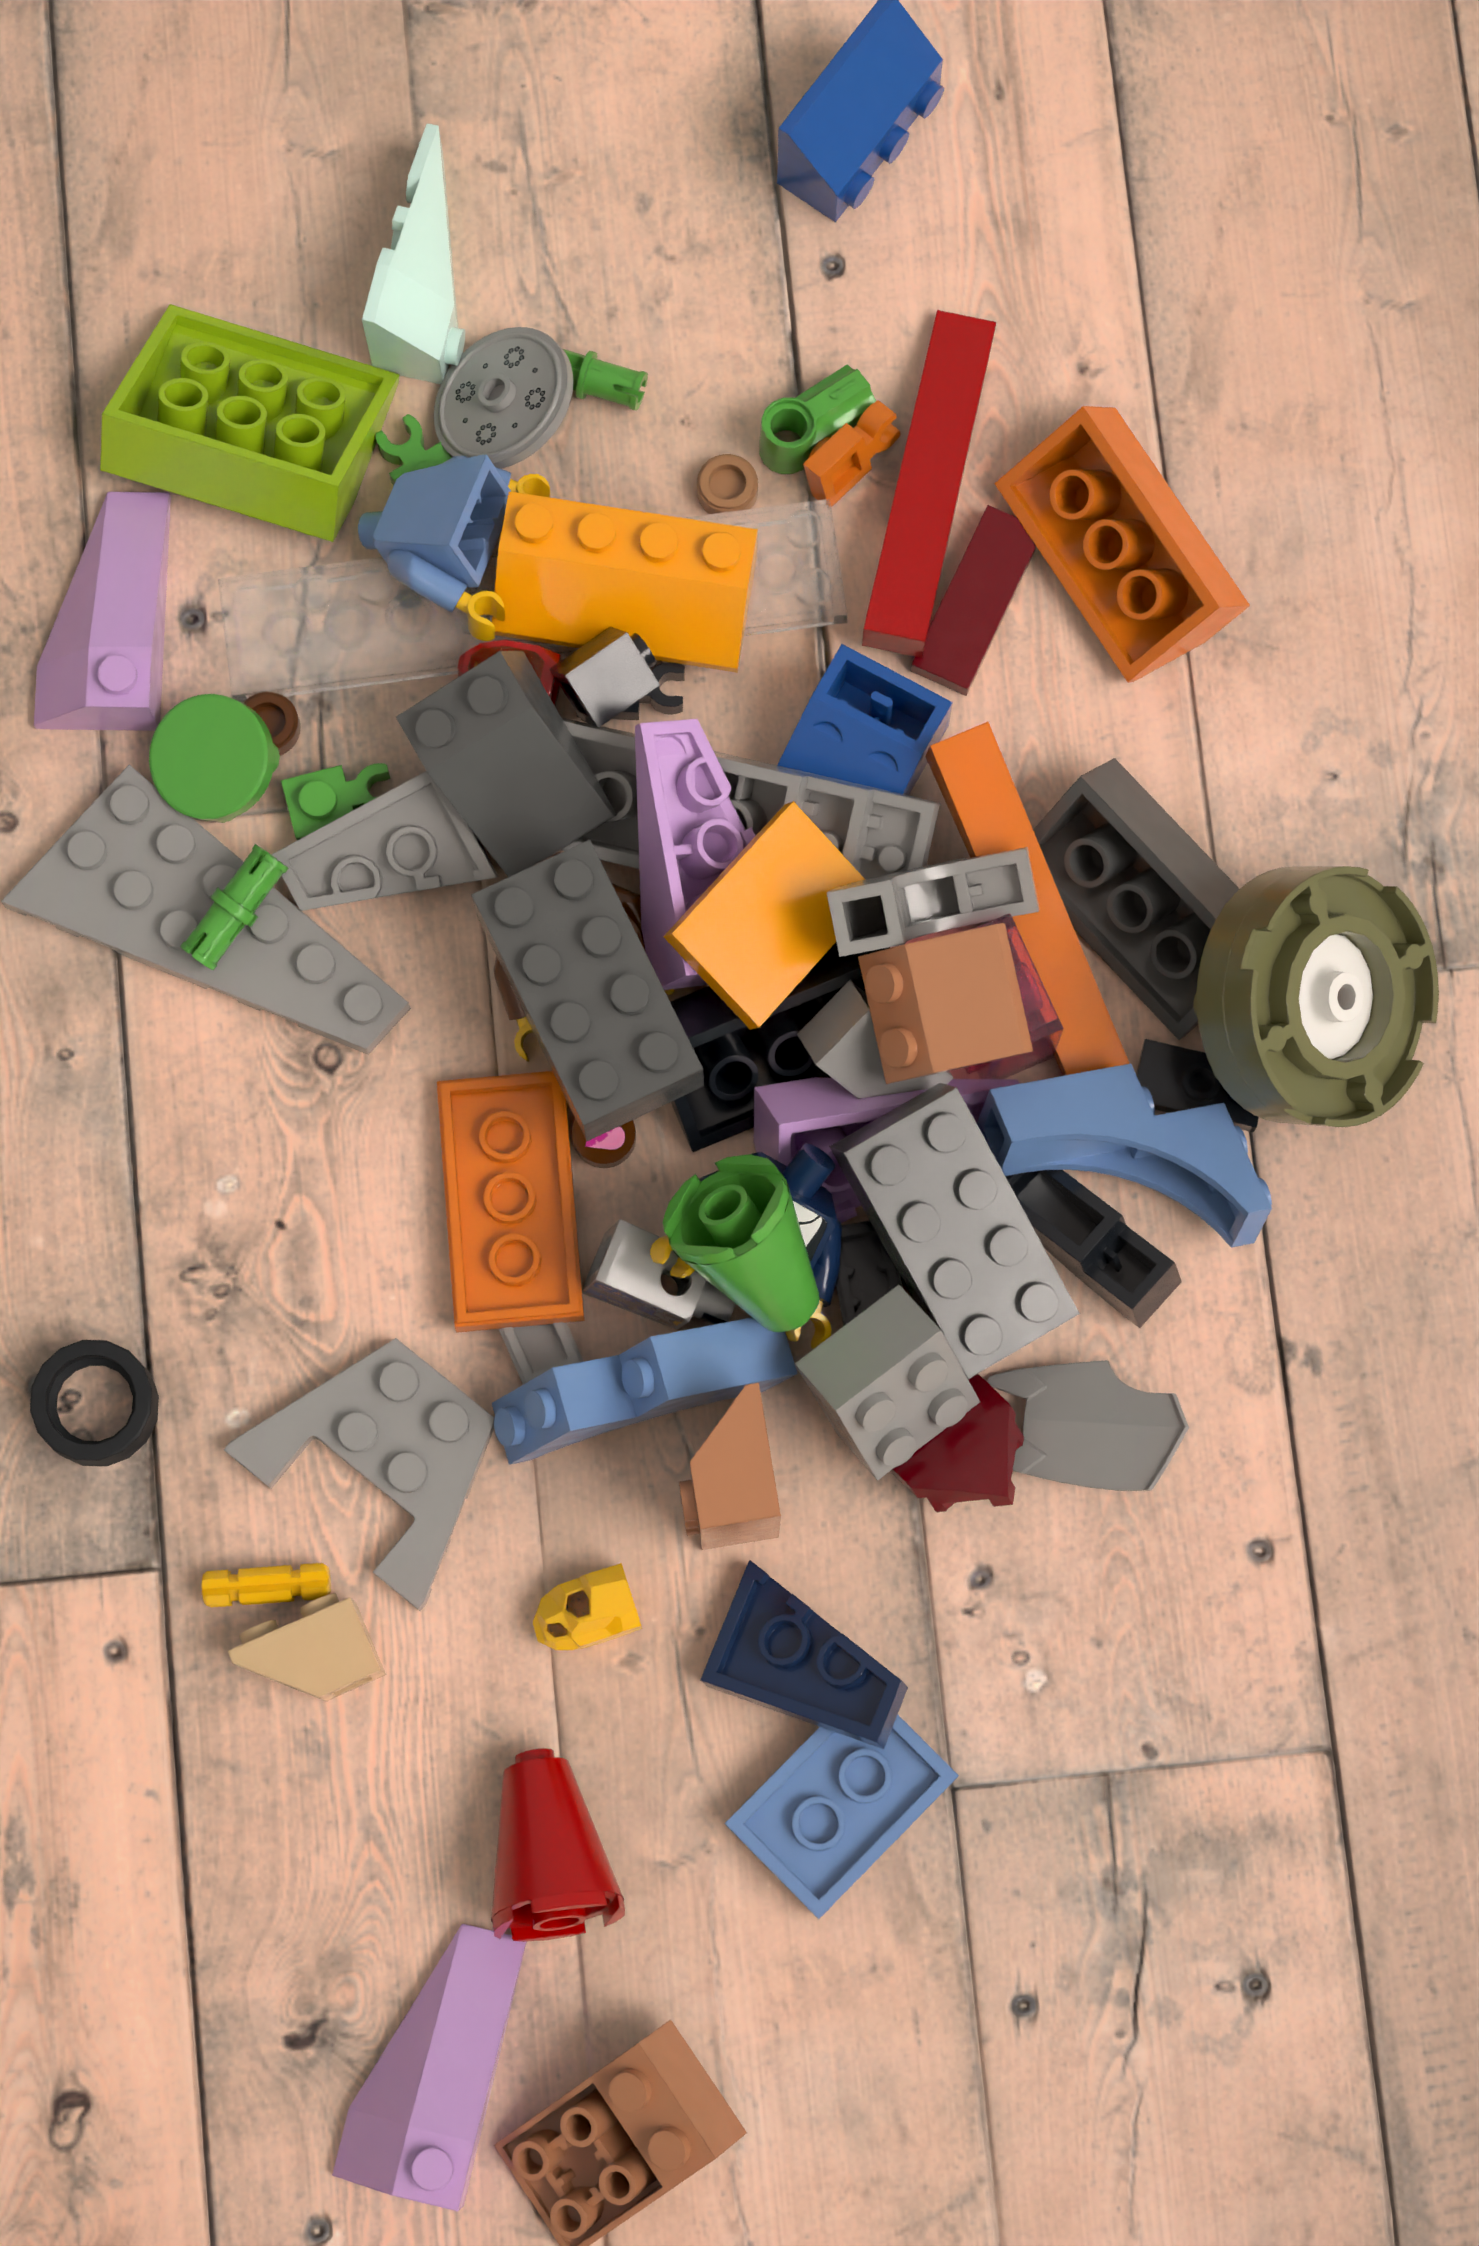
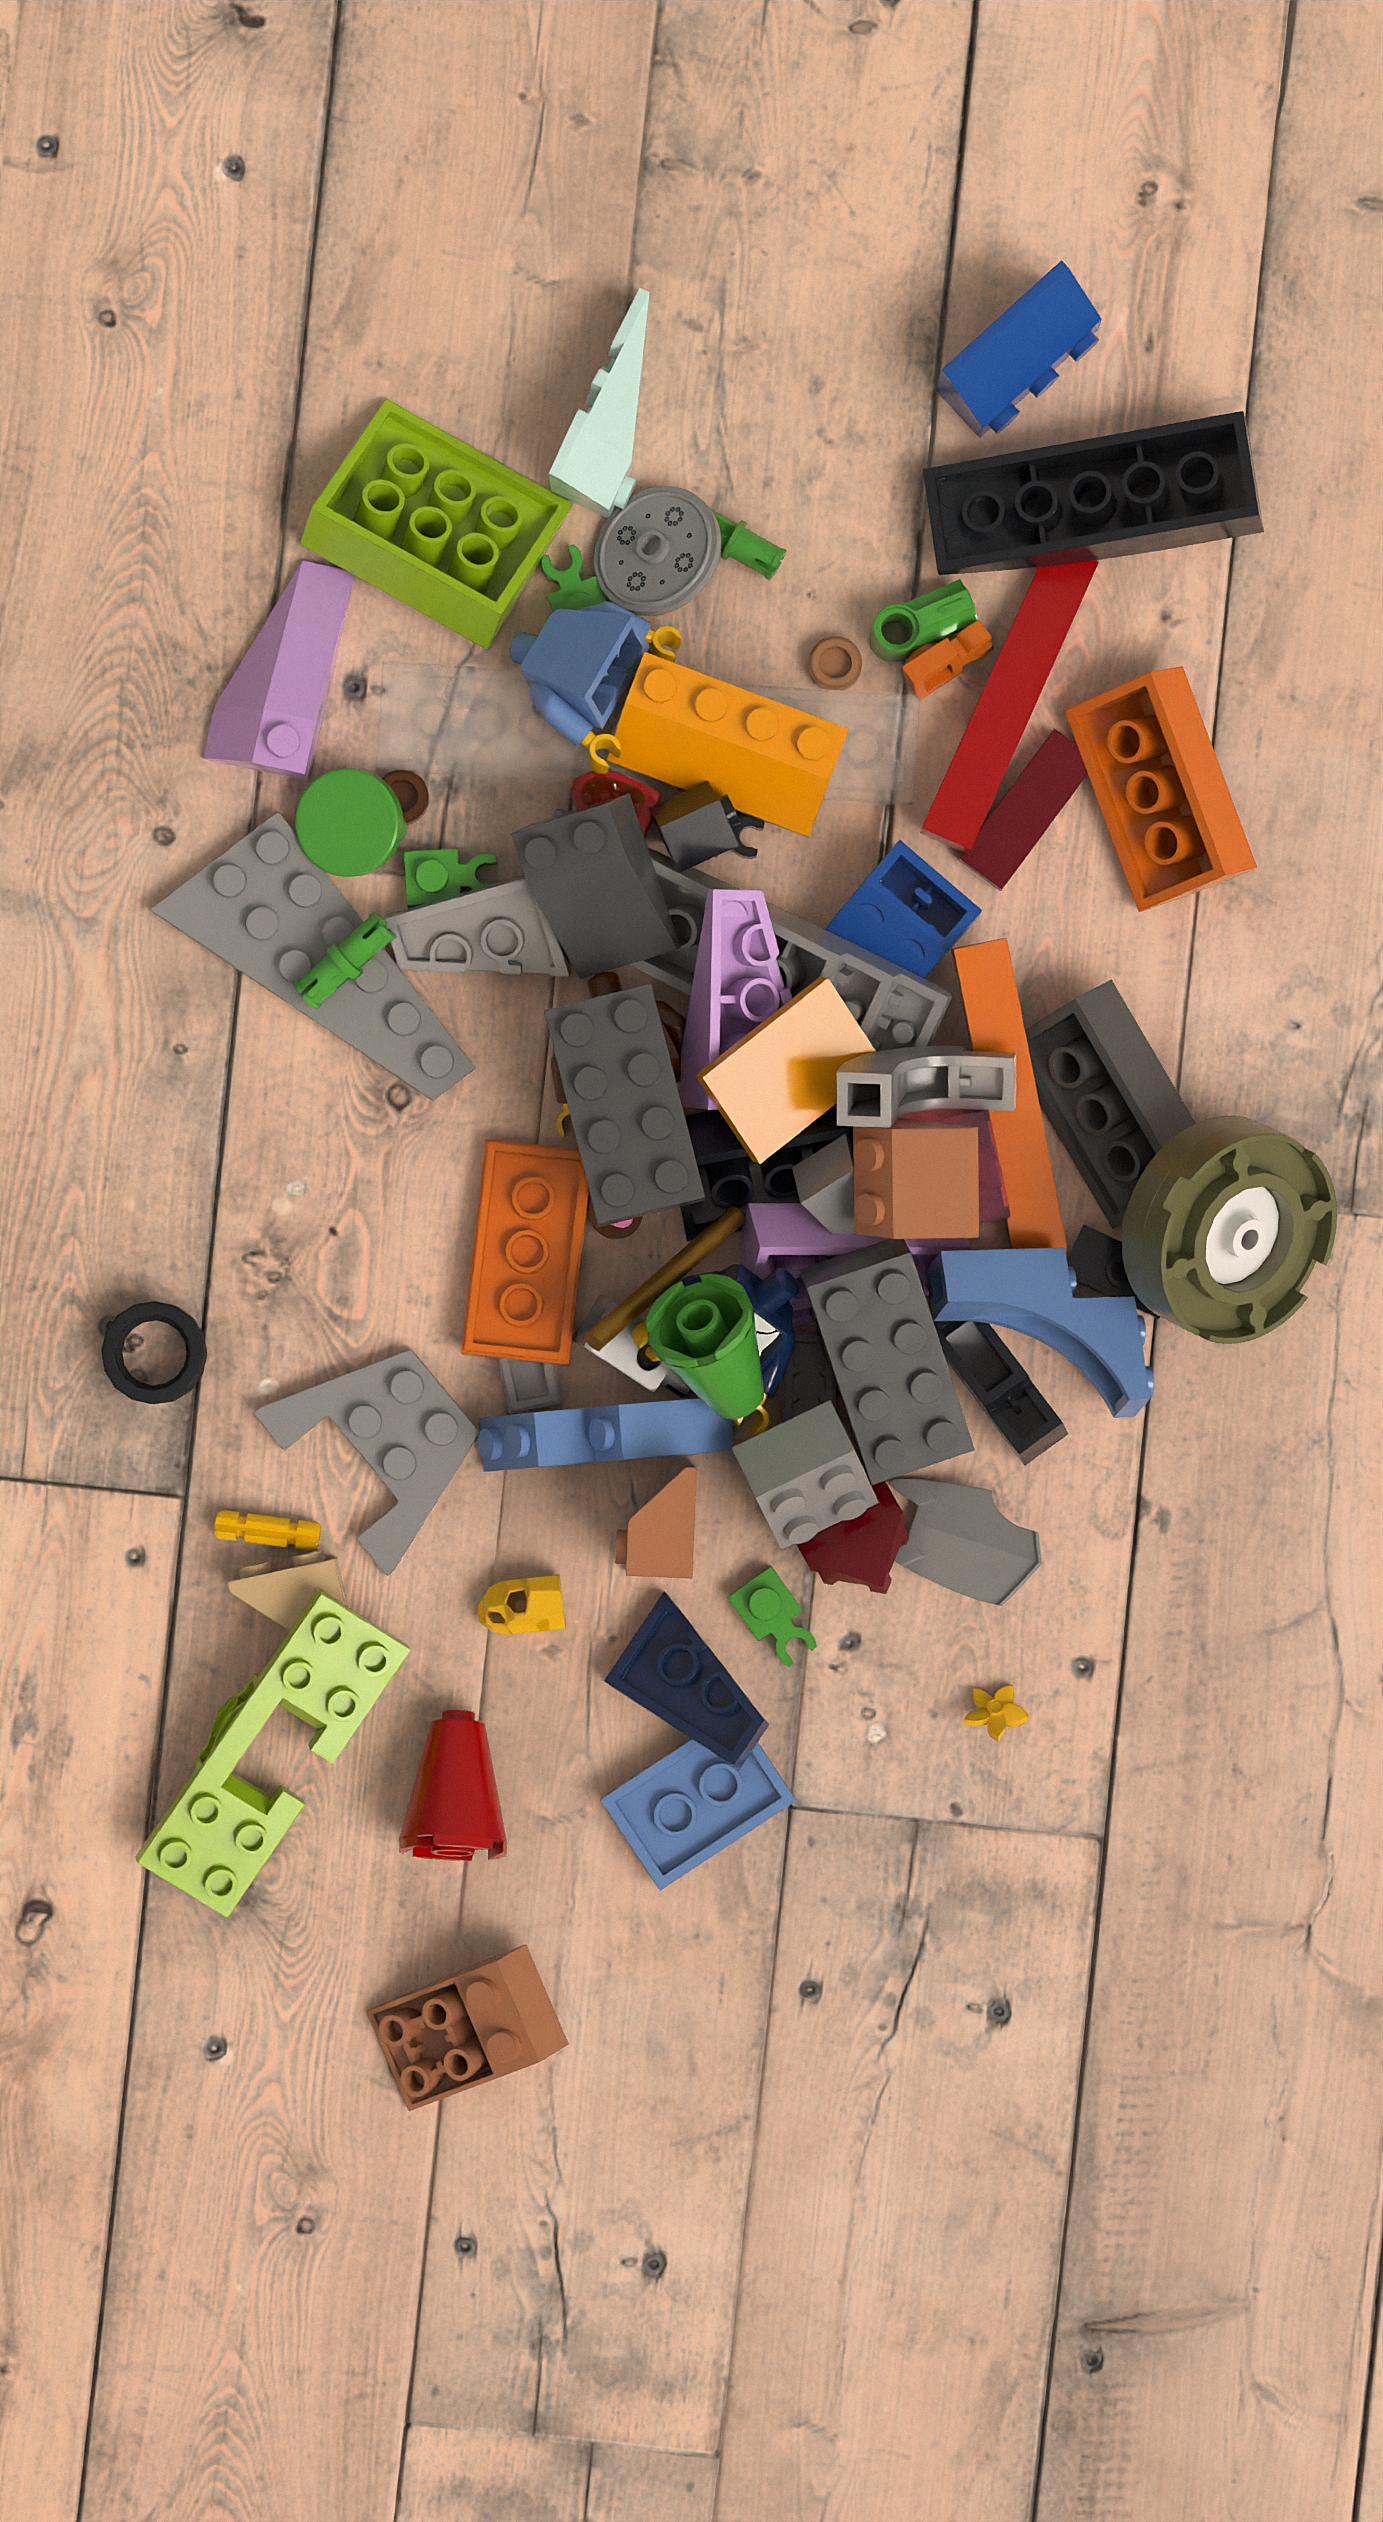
camera: 10 degrees right, 10 degrees up
lavender wedge [332,1924,527,2211] -> none
none -> lime plate [135,1589,411,1918]
none -> pearl gold bar [585,1206,745,1351]
none -> bright green plate [728,1566,817,1667]
none -> black slope [923,411,1264,575]
none -> yellow plant [963,1685,1029,1742]

